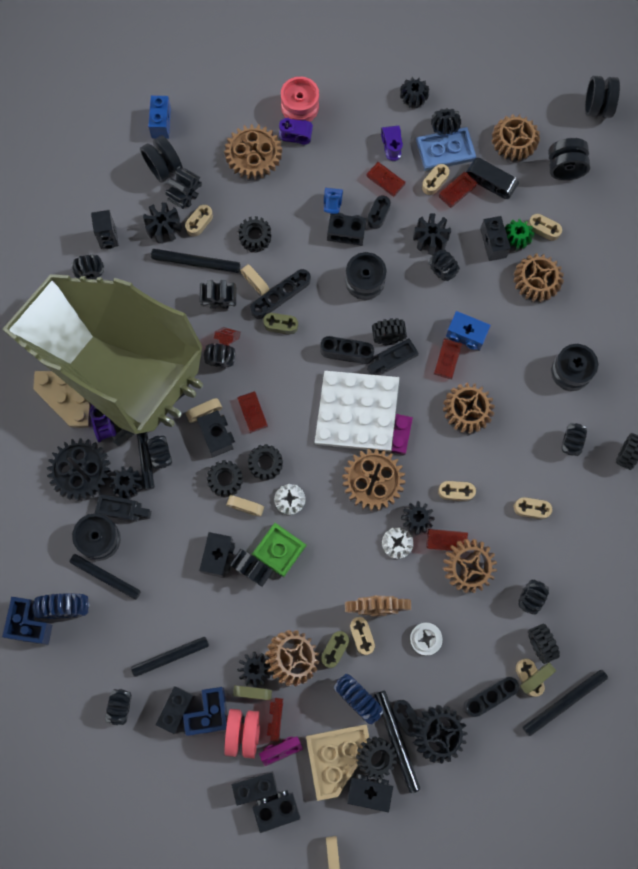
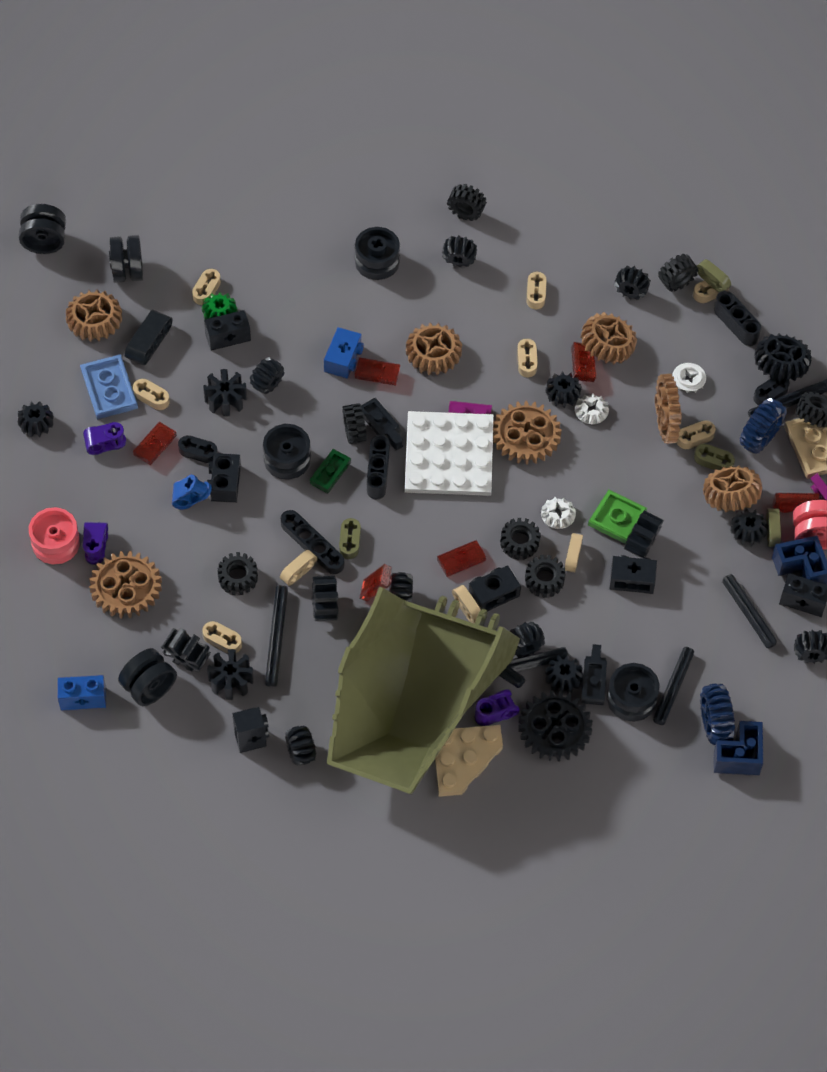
camera: 95 degrees left, 15 degrees down
black gear [431,108,461,135] -> none
clear red plate [439,171,477,208] -> none
medium nougat gear [513,253,564,303] -> none
black axle [523,670,608,736] -> none
none -> dark green plate [310,449,351,494]

